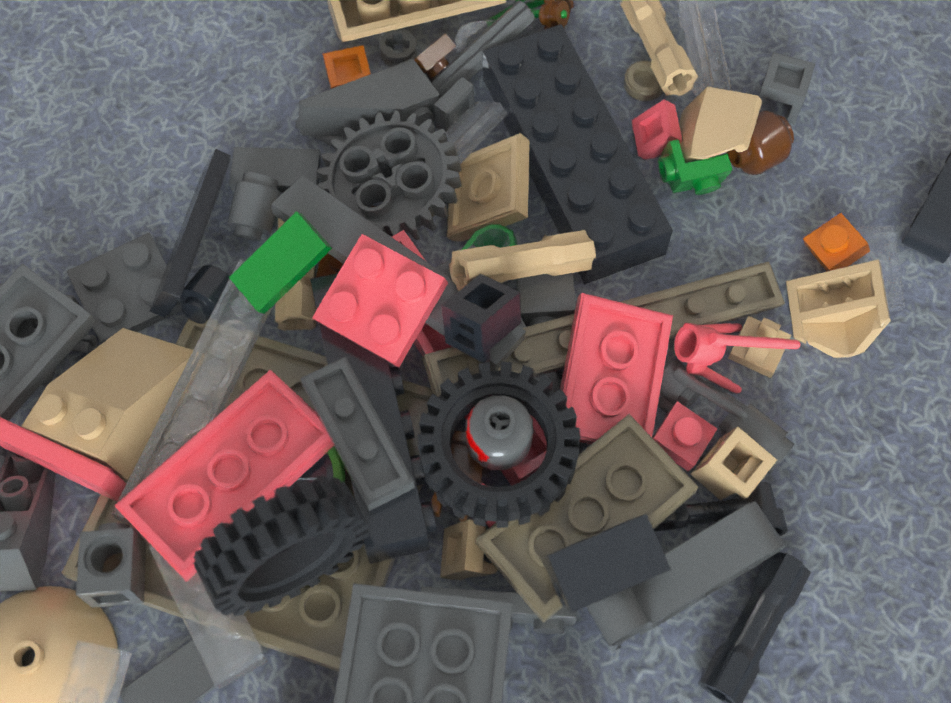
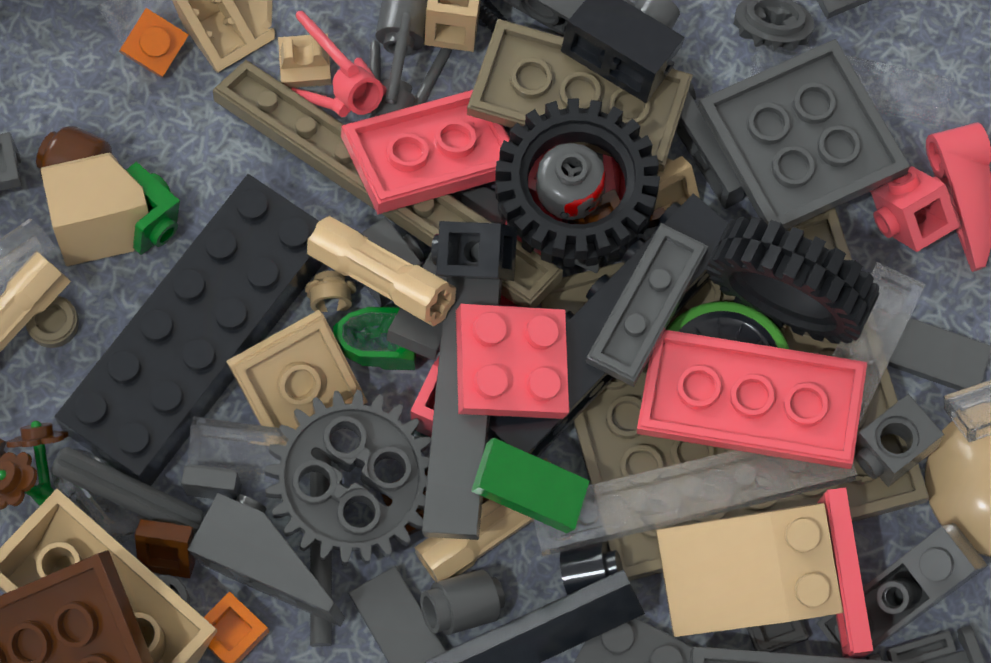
camera: 125 degrees left, 5 degrees up
coral plate [632,99,682,159] -> none
coral plate [652,401,718,472] -> none

